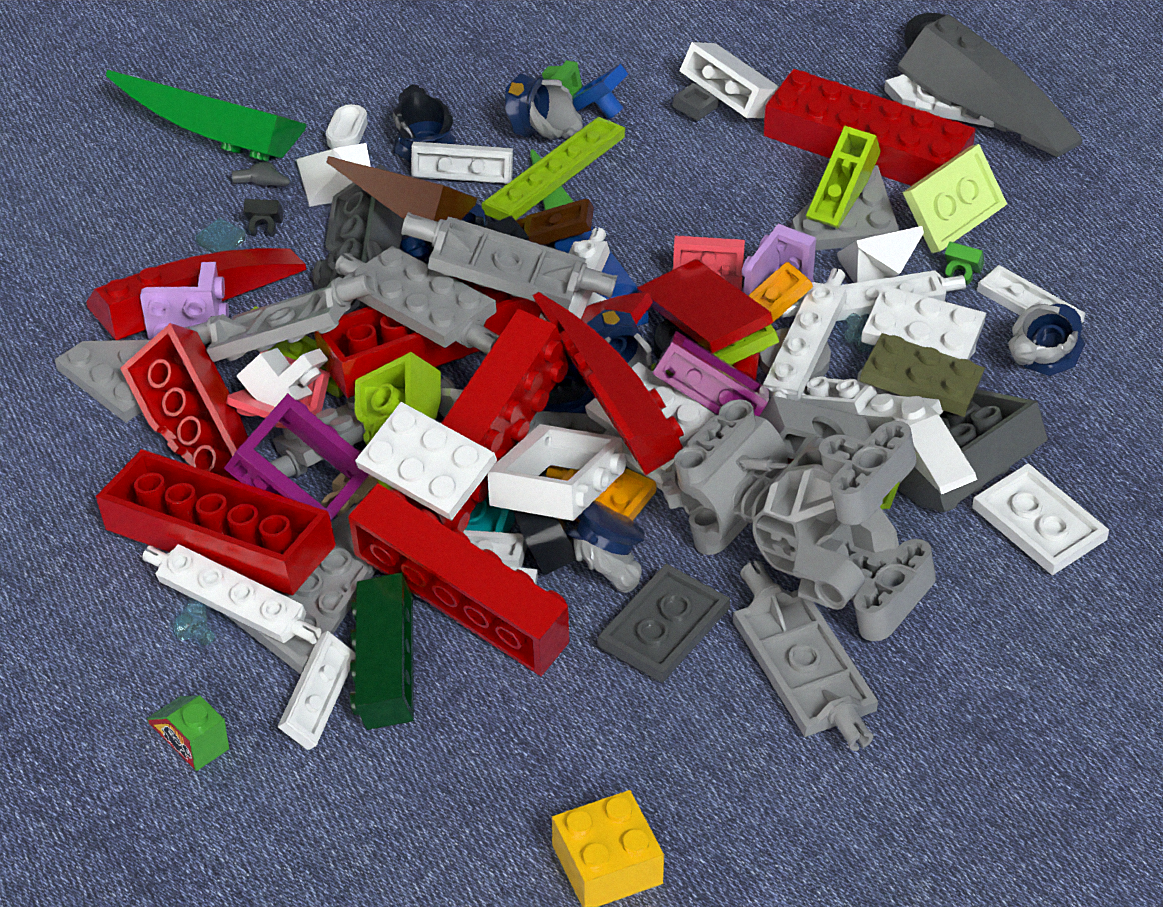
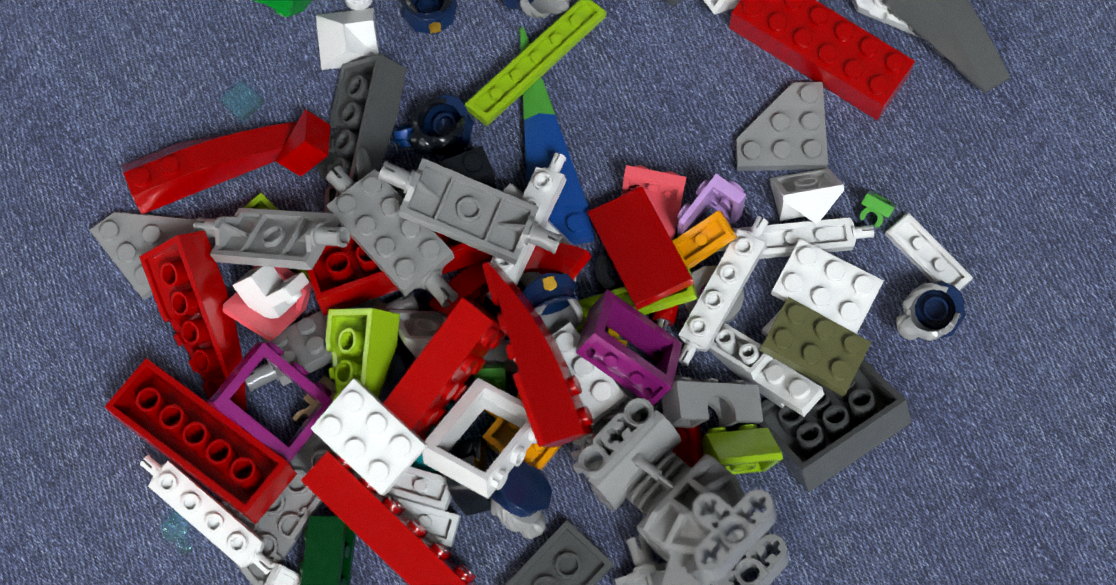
camera: 10 degrees right, 25 degrees up
lavender bracket [140,262,229,340] -> none
dark grey animal [232,162,290,186] -> none
pearl dark grey tile [244,199,283,237] -> none
reddish brown wedge [326,156,477,222] -> none
white tile [411,142,513,184] -> none
reddish brown hinge [516,198,594,245] -> none
lime slope [806,126,881,228] -> none
clear light blue plant [844,313,872,352] -> none
white slope [891,402,977,494] -> none
yellowish green plate [902,144,1007,253] -> none
white plate [972,463,1109,576] -> none
none -> red slope [275,110,330,177]

